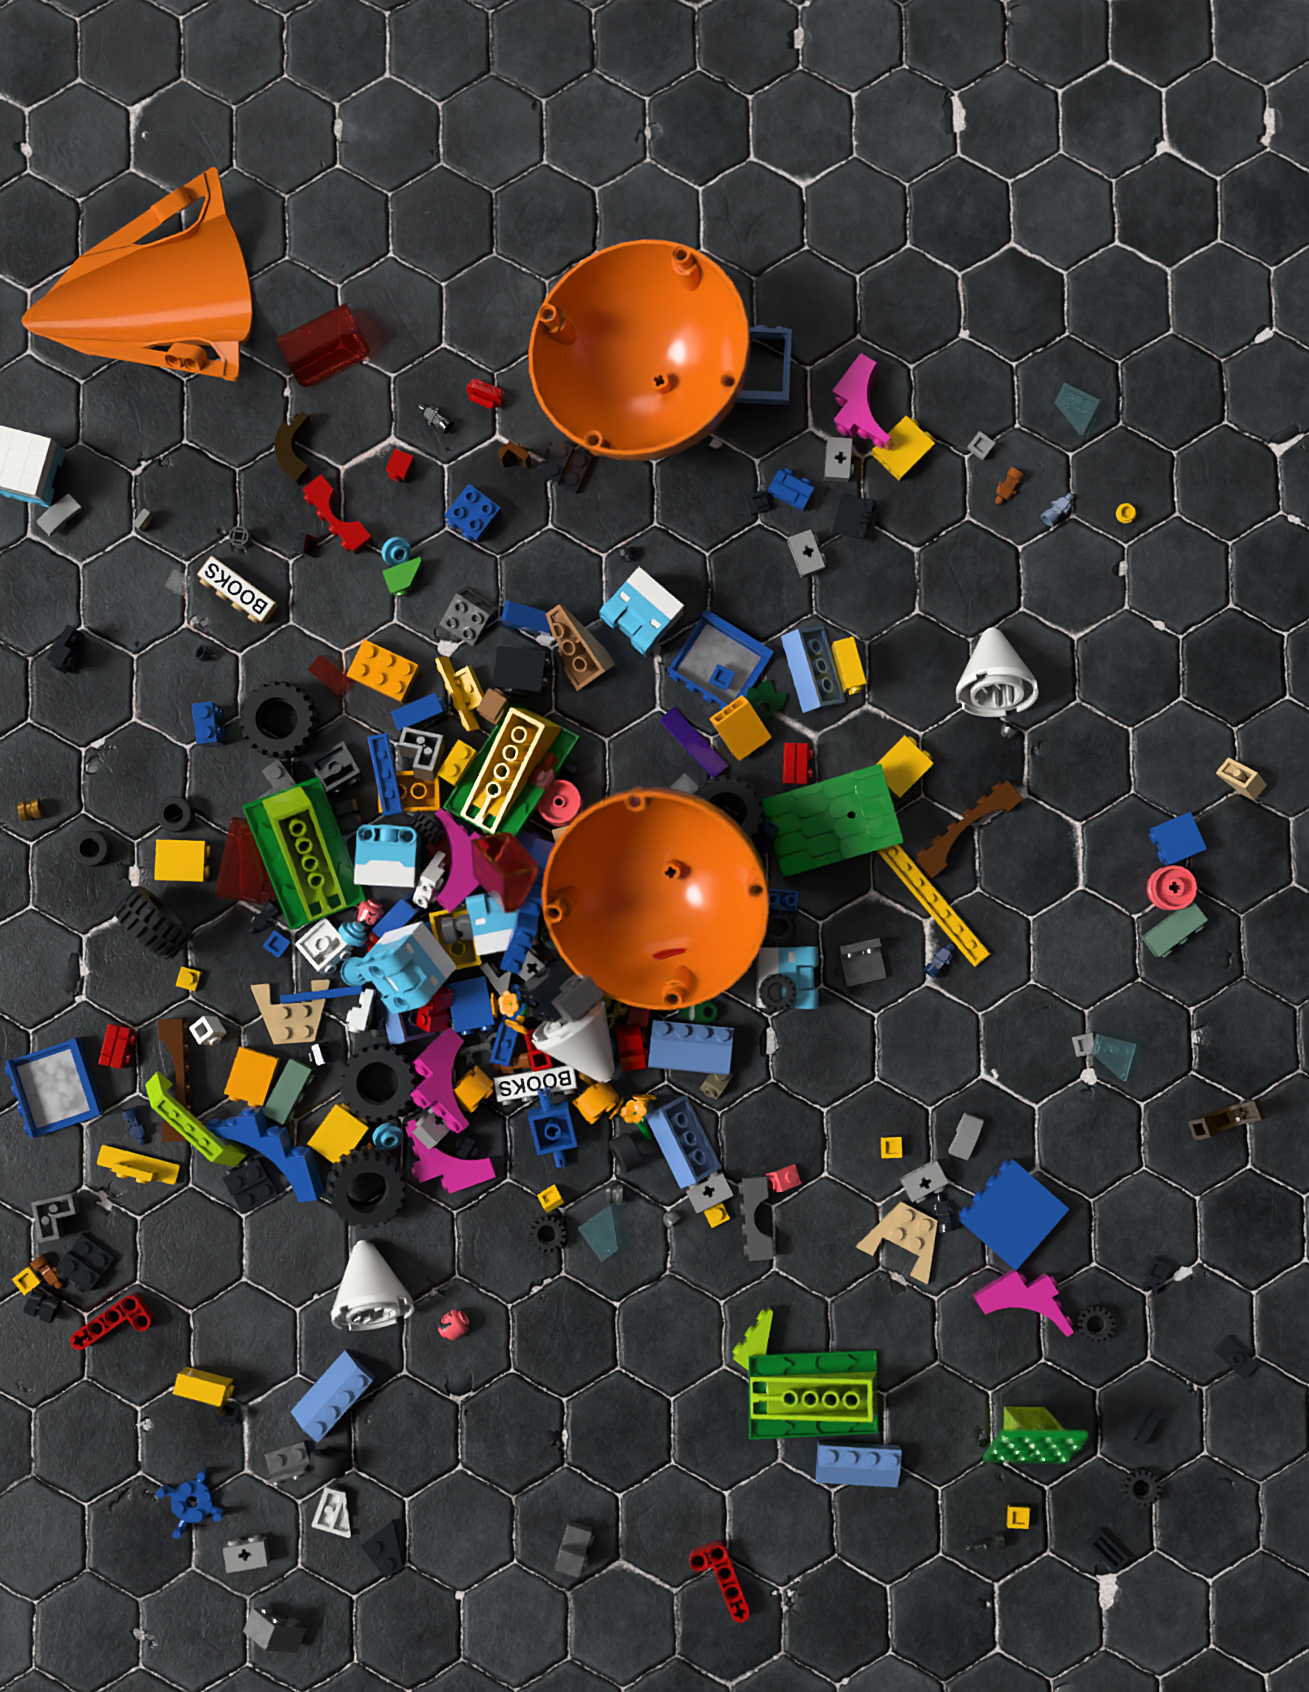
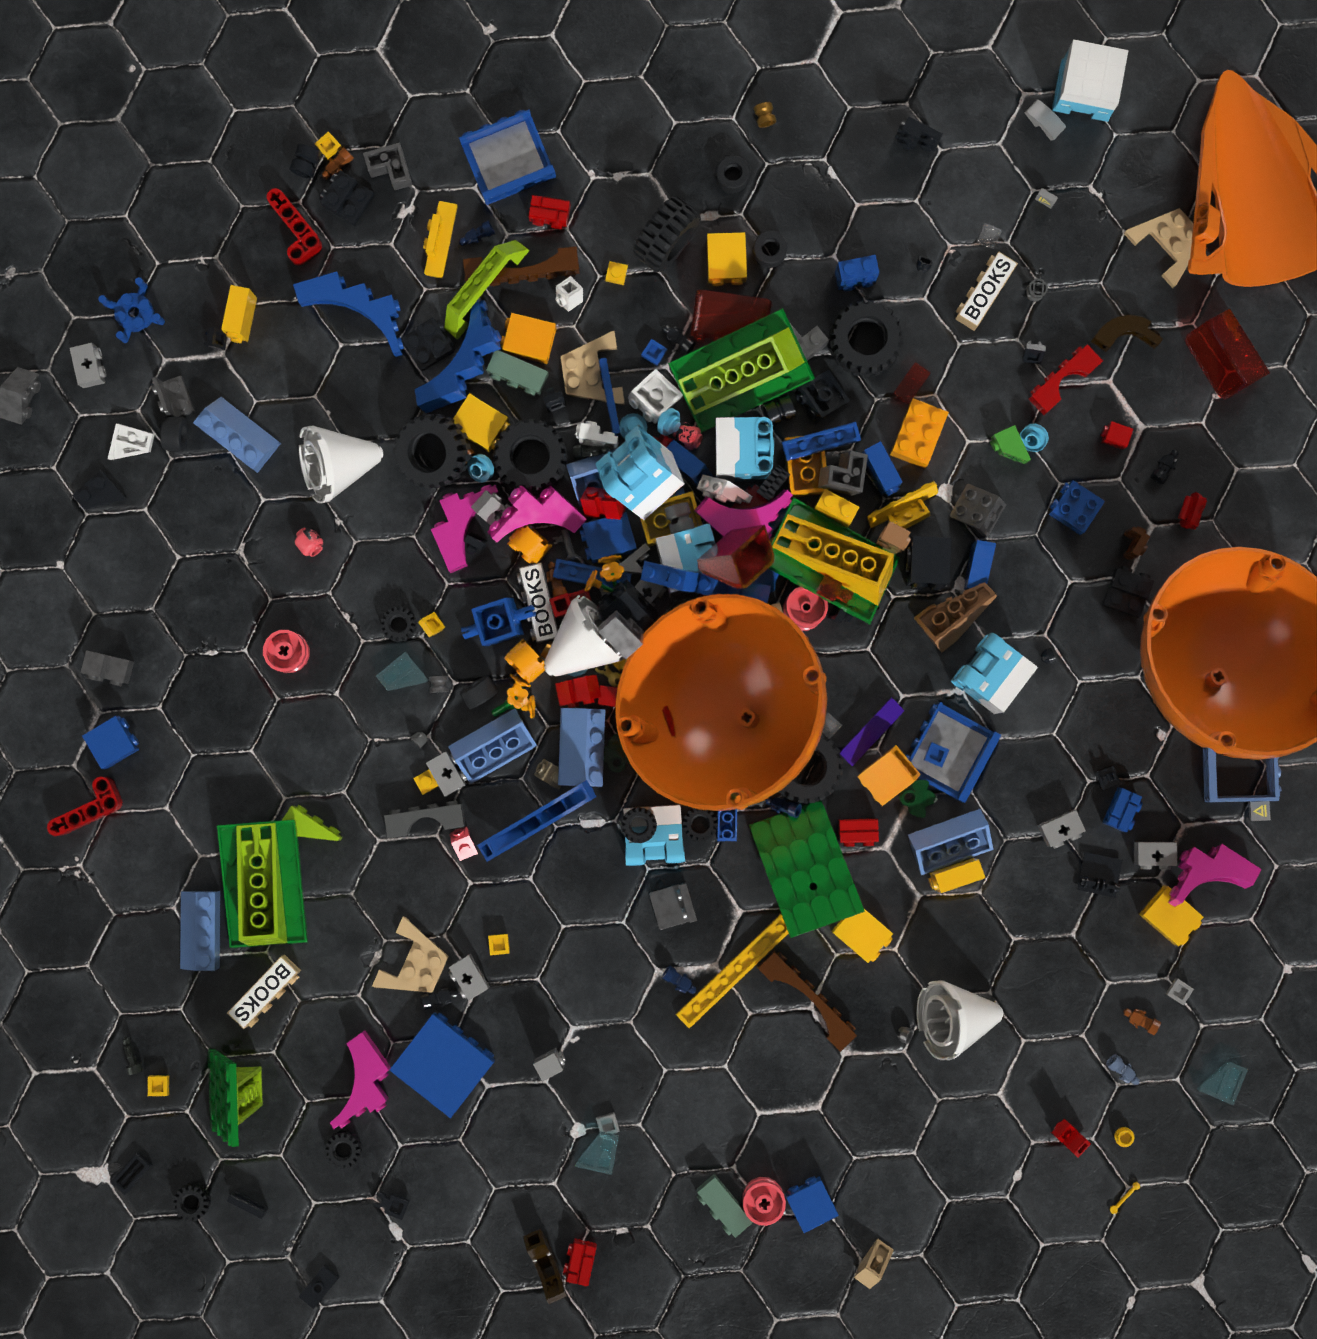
camera: 85 degrees right, 0 degrees up
light grey slope [948,1113,984,1160] -> none
none -> blue brick [82,716,140,769]
none -> brick [227,955,301,1029]
none -> coral wheel [263,630,310,673]
none -> blue arch [293,272,404,357]
none -> blue arch [477,780,597,862]
none -> light grey brick [533,1048,566,1082]
none -> red brick [563,1239,597,1286]
none -> red brick [1051,1119,1091,1158]
none -> yellow hinge [1109,1182,1140,1214]
none -> tan wing [1124,208,1193,288]
none -> light grey tile [1248,801,1271,821]

